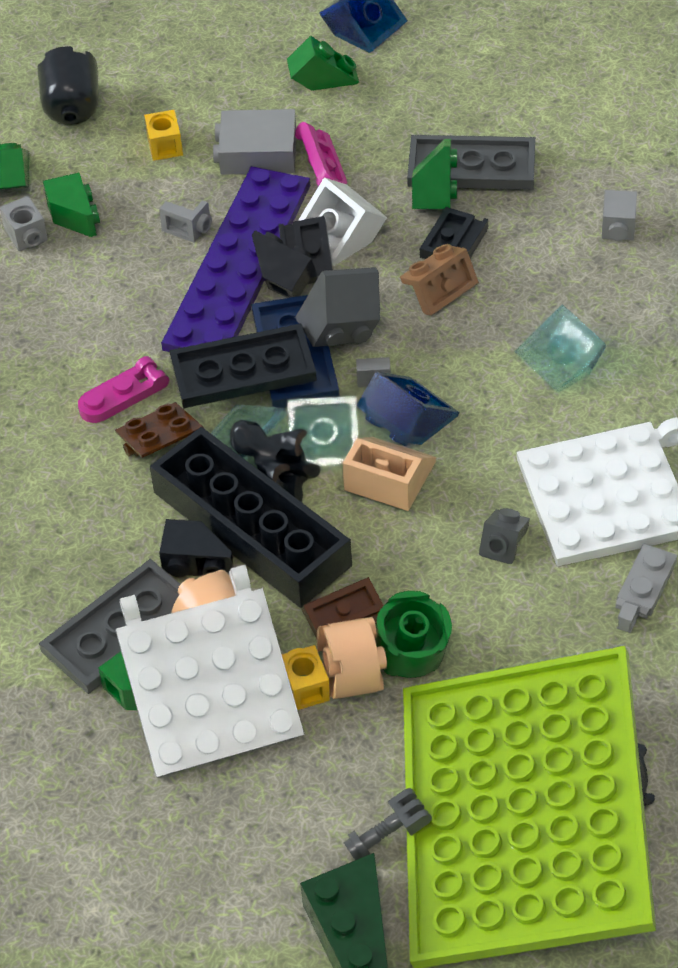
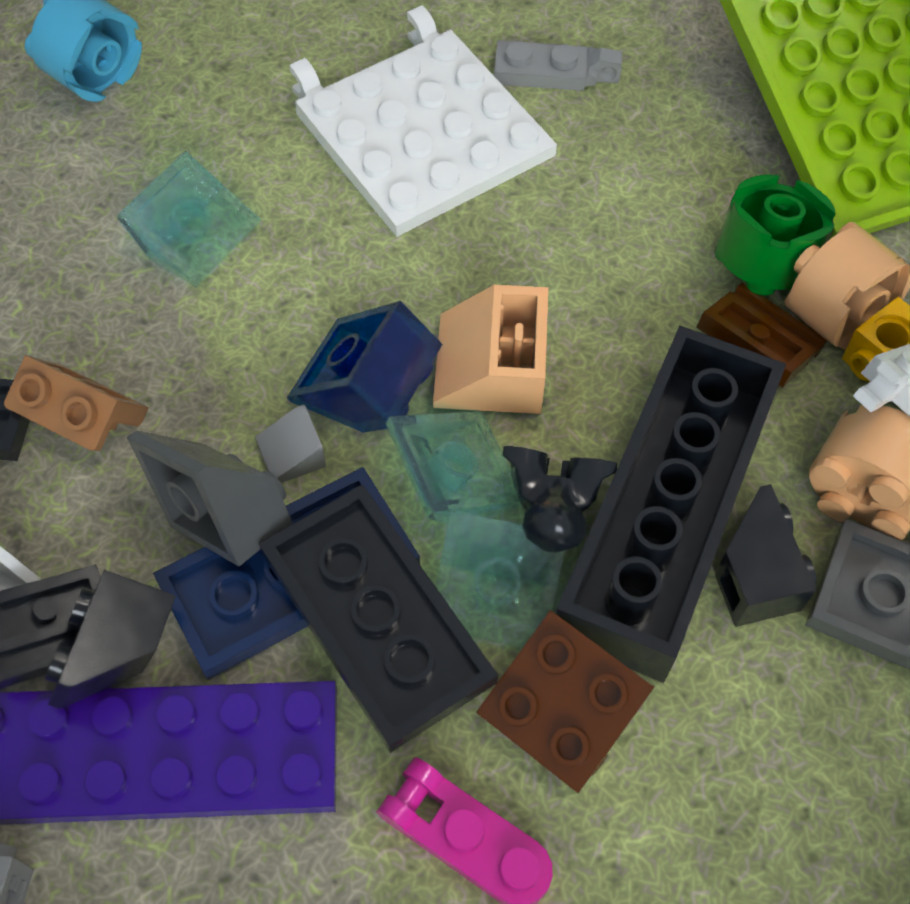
camera: 115 degrees left, 10 degrees up
dark grey bracket [479,508,530,564] -> none

